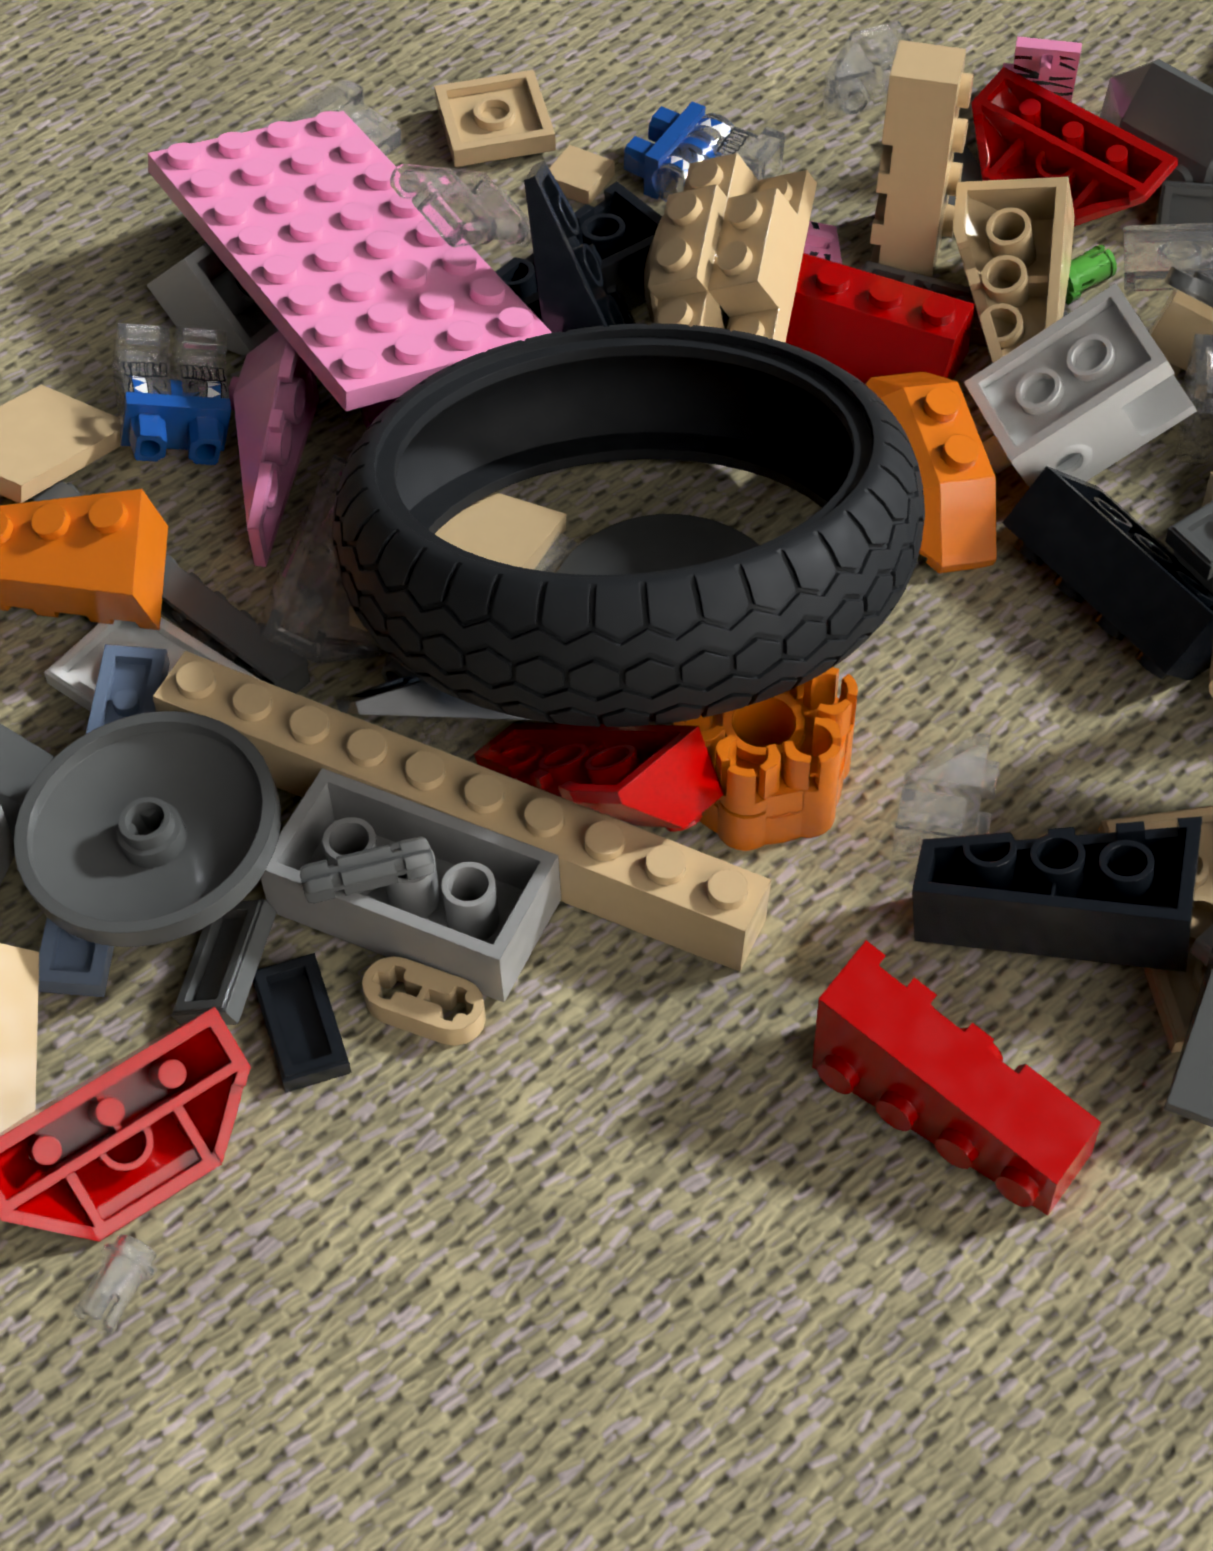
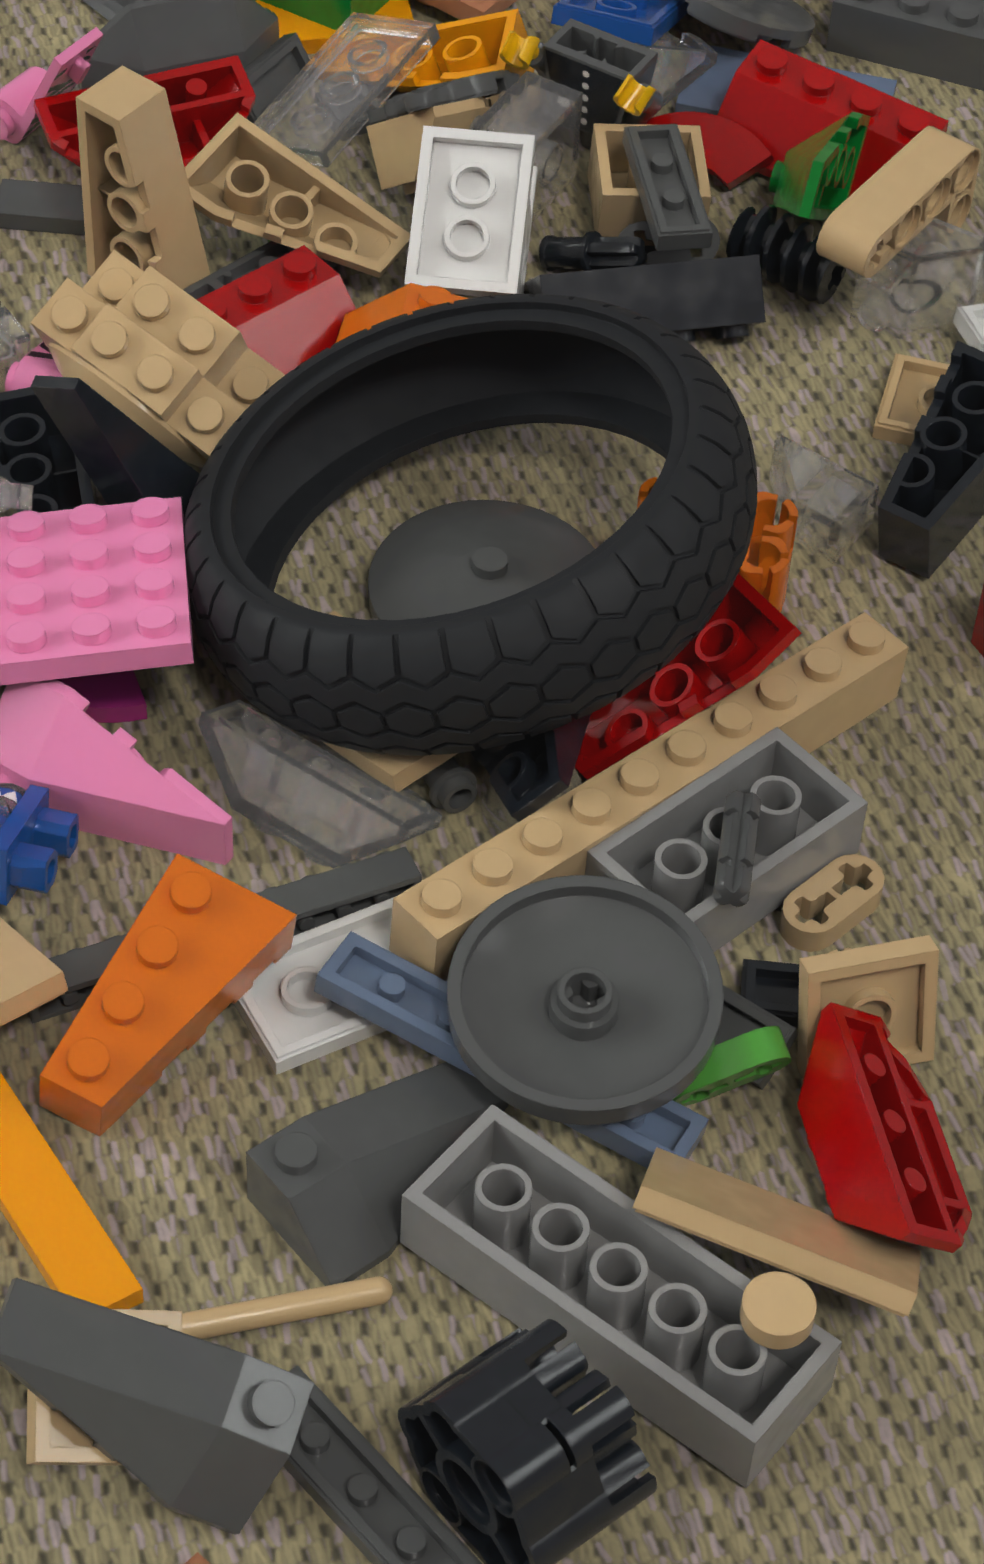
camera: 70 degrees left, 5 degrees down
none -> black axle [539,231,647,271]
none -> bright green beam [672,1026,792,1106]
none -> tan tile [797,935,939,1080]

